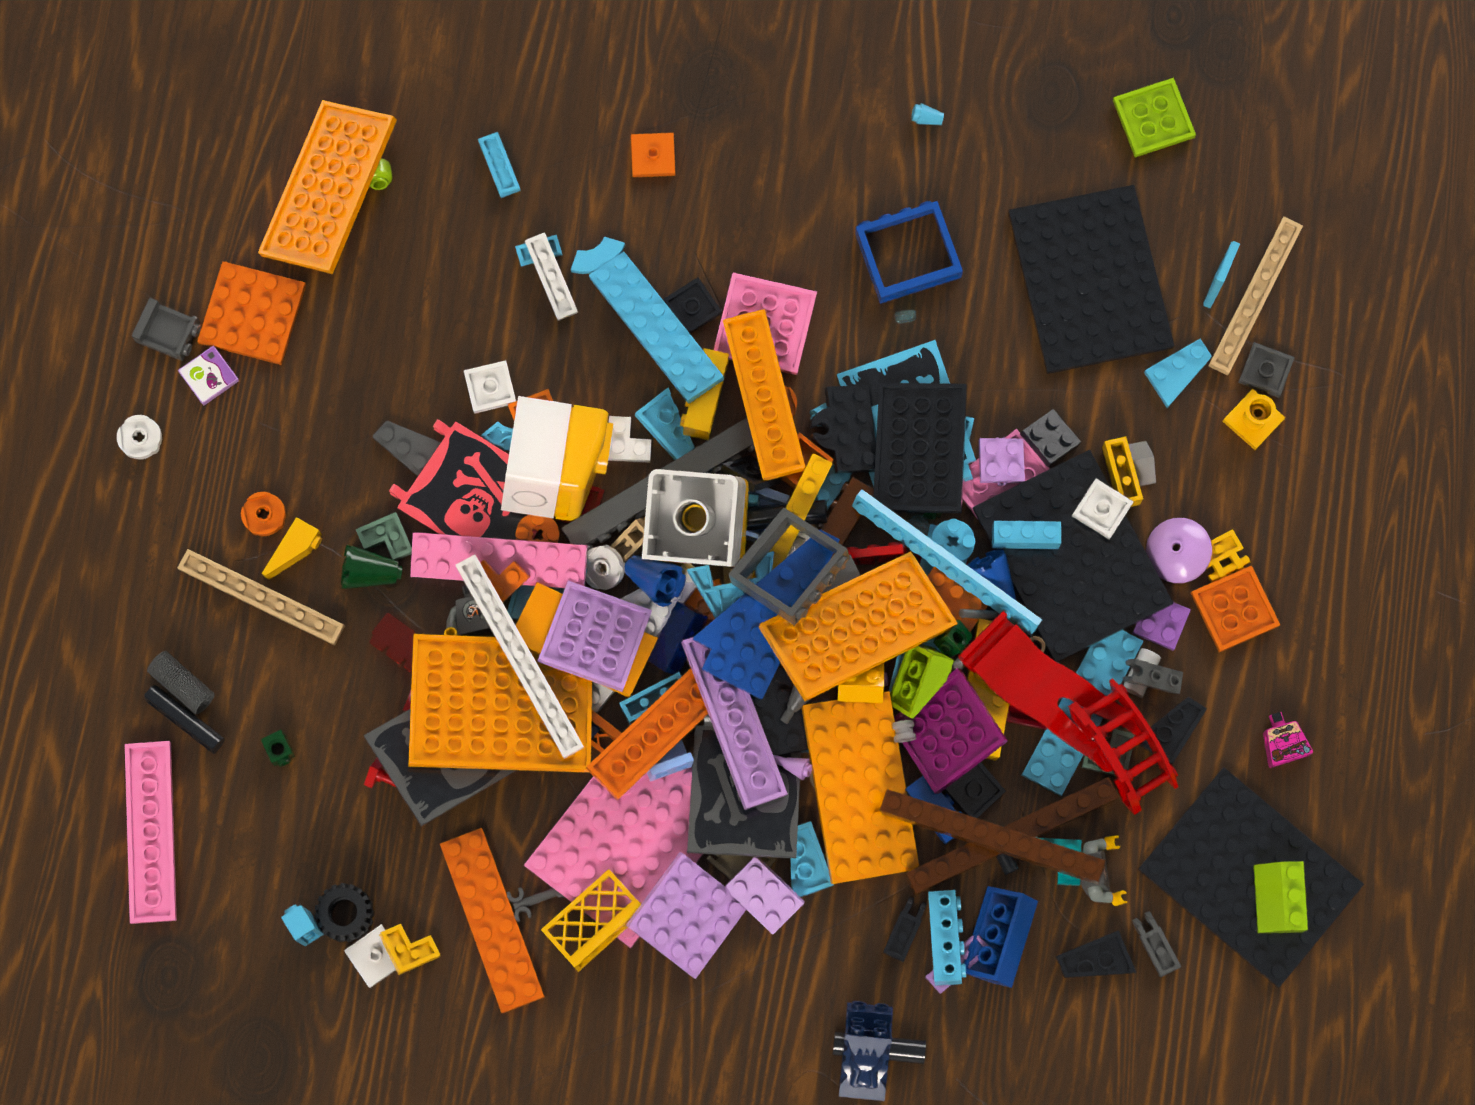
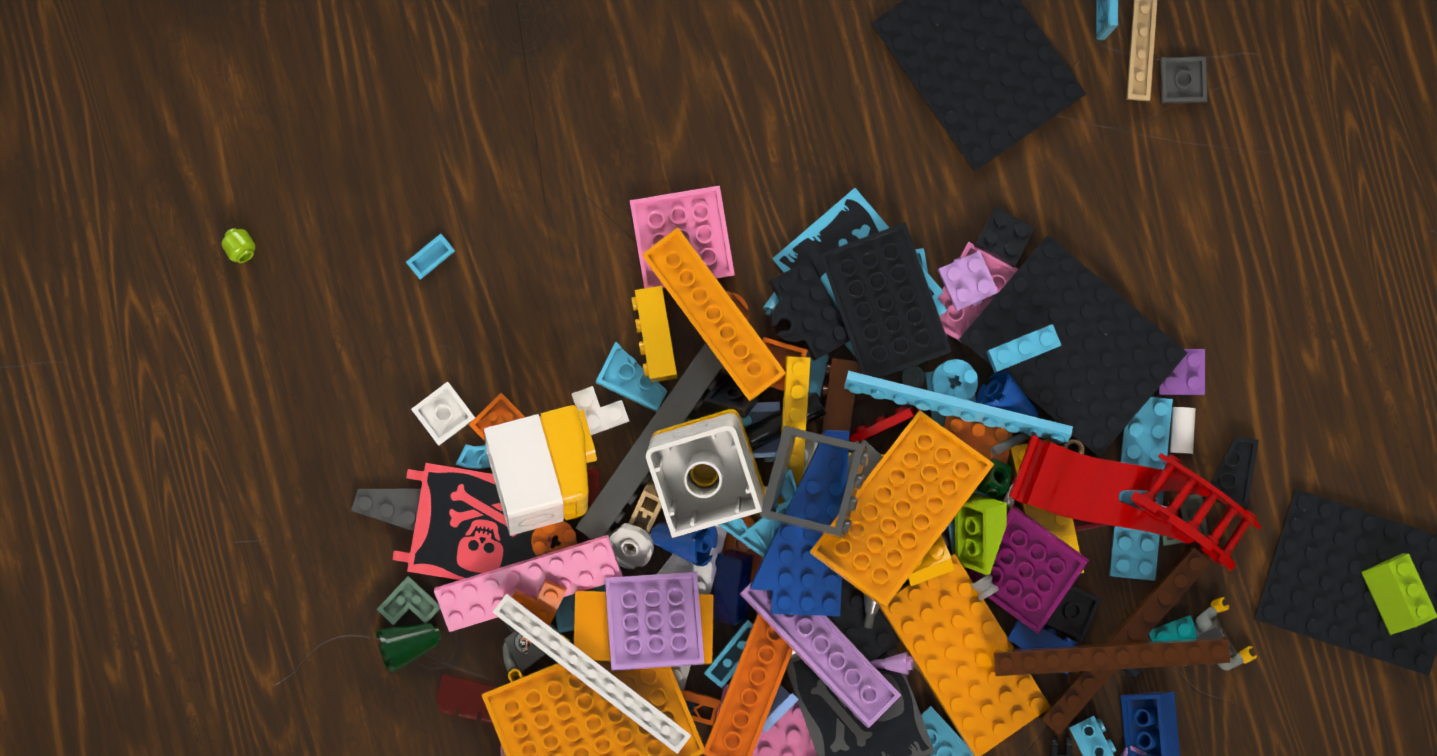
camera: 30 degrees left, 10 degrees up
white plate [117,415,162,459] -> none
dark grey panel [132,298,201,361] -> none
tan plate [177,549,345,646] -> none
tile [178,345,239,406] -> none
orange plate [197,261,306,365] -> none
orange plate [241,492,286,536] -> none
light orange plate [258,100,397,274] -> none
yellow slope [262,517,322,580] -> none
medium azure plate [478,132,521,198] -> none
white plate [525,232,578,321] -> none
medium azure tile [571,237,625,274] -> none
medium azure plate [589,252,724,404] -> none
orange plate [631,133,675,177] -> none
black plate [662,277,722,334] -> none
blue window [855,201,963,304] -> none
clear light blue tile [894,310,917,323] -> none
black wing [1055,930,1137,978] -> none
white plate [1072,479,1133,540] -> none
yellow brick [1102,436,1143,507] -> none
dark grey plate [1123,659,1183,694] -> none
light grey slope [1128,441,1156,486] -> none
dark grey hinge [1132,911,1181,978] -> none
medium azure wing [1144,339,1212,408] -> none
lavender dish [1146,518,1212,583] -> none
orange plate [1191,565,1280,653] -> none
yellow plate [1207,529,1250,583] -> none
yellow plant [1223,389,1285,450] -> none
torso [1263,712,1313,768] -> none

